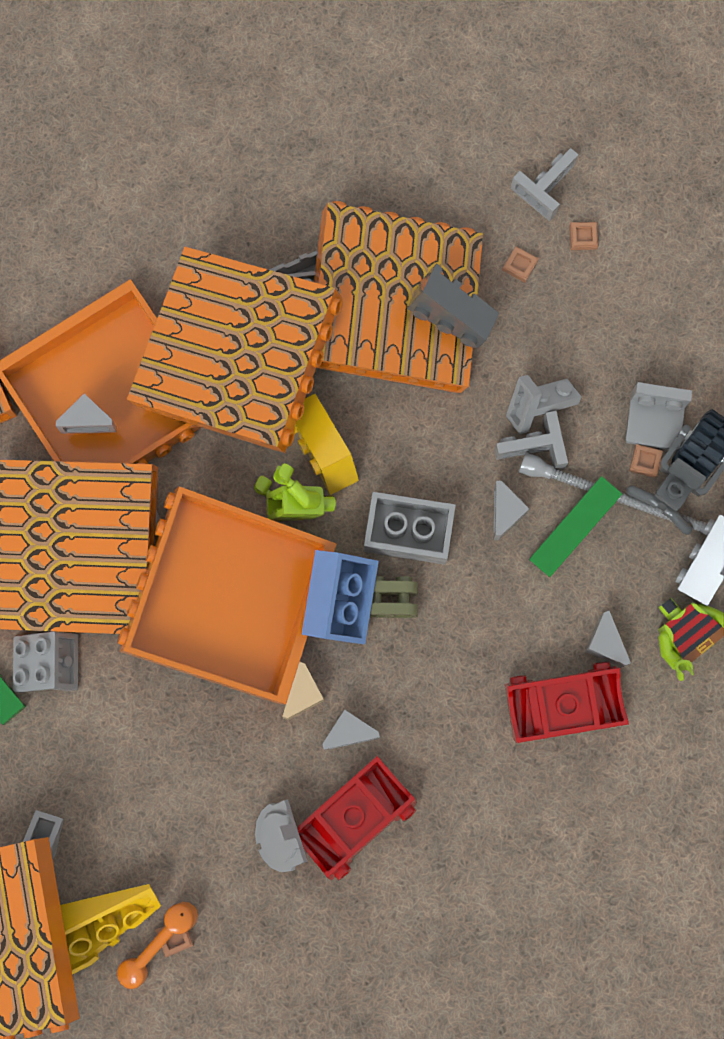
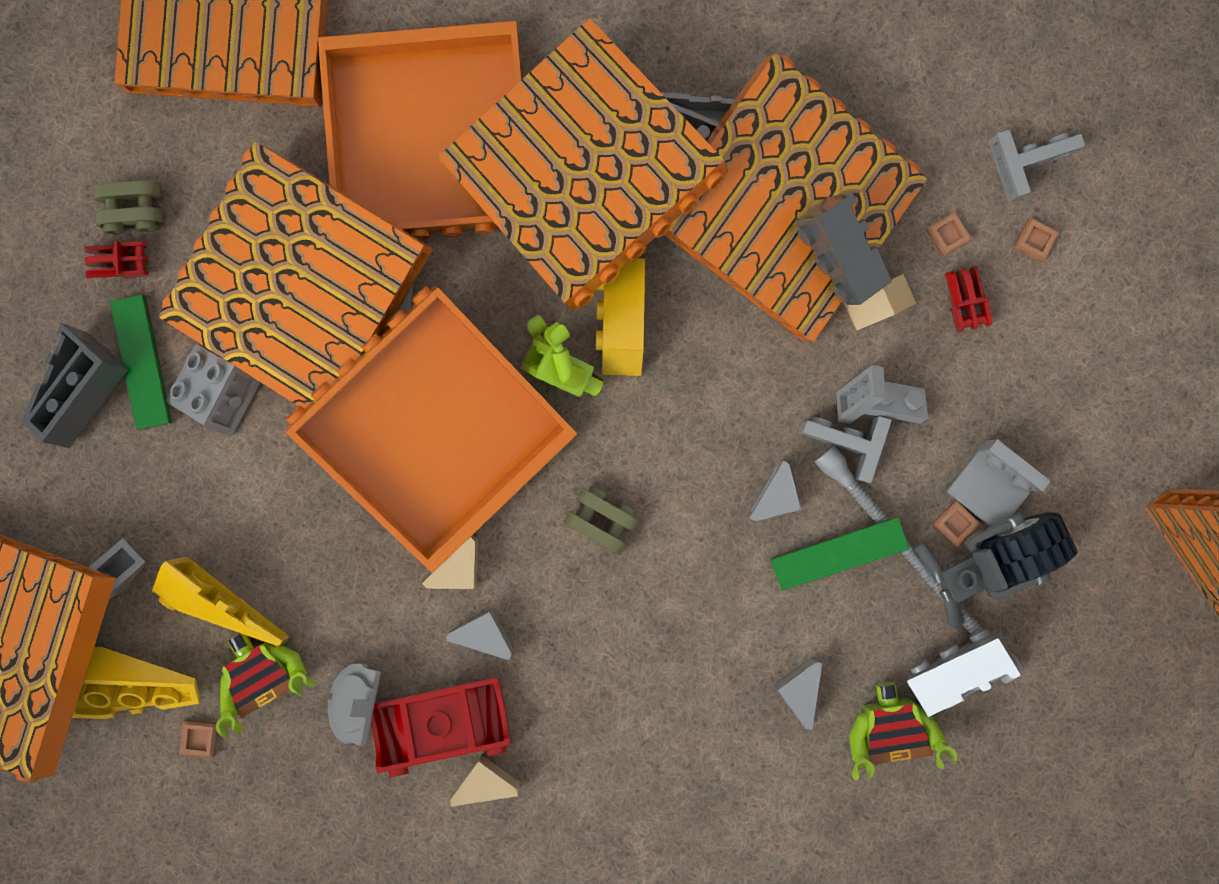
camera: 30 degrees right, 10 degrees up
light grey slope [56,394,117,434] -> none
orange piece [117,902,198,989] -> none
medium blue brick [302,550,379,644] -> none
light grey brick [364,492,456,565] -> none
red piece [504,662,629,743] -> none
none -> yellow wedge [152,557,290,646]
none -> torso [216,633,316,738]
none -> tan slope [450,754,520,807]
none -> tan slope [844,274,916,331]
none -> red arm [945,266,992,333]

